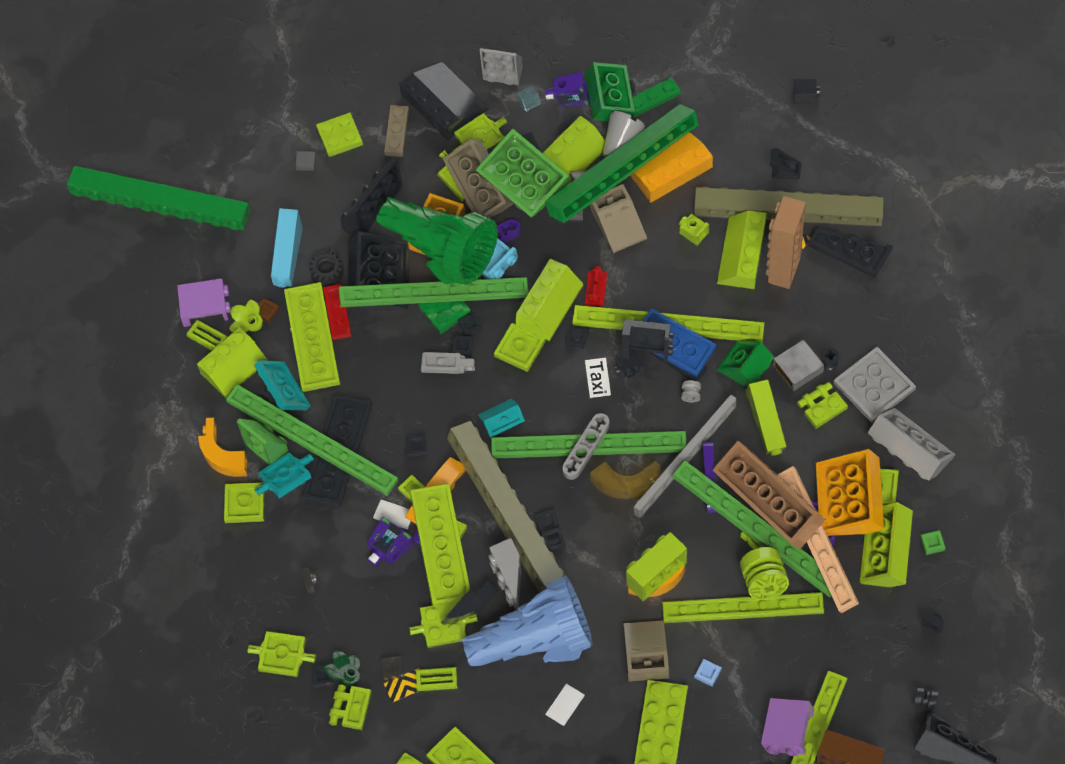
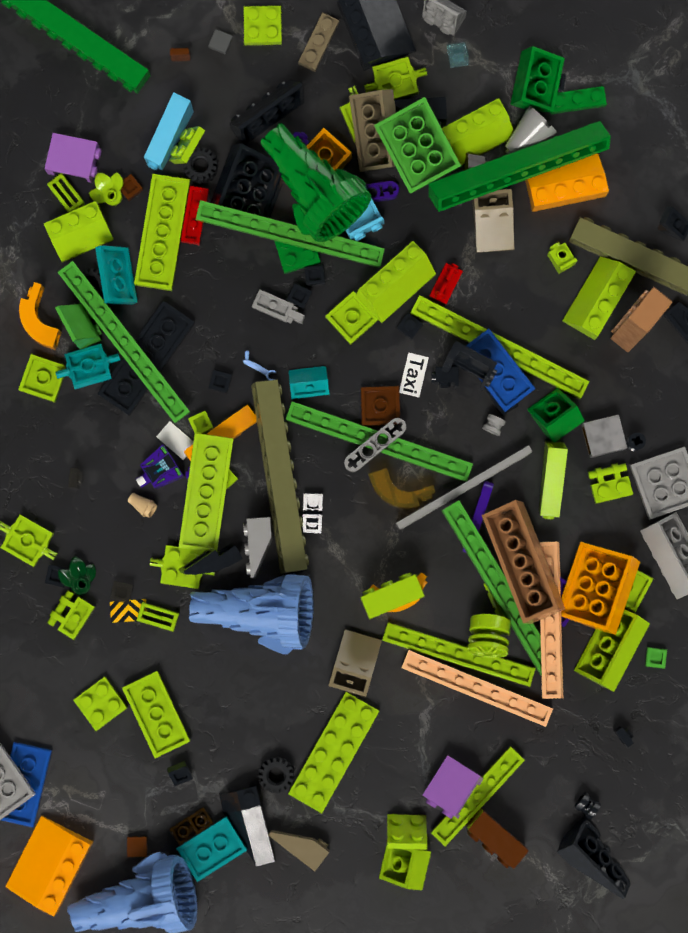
camera: 15 degrees right, 20 degrees up
dark purple torso [545,72,589,107] -> none
white sticker [545,684,585,726] -> none
light blue tile [694,659,722,687] -> none
none -> tan cone [128,493,157,518]
none -> lime plate [169,126,205,164]
none -> reddish brown tile [170,48,191,61]
none -> light blue piece [243,351,276,381]
none -> reddish brown plate [361,386,400,426]
none -> light nougat plate [401,650,553,727]

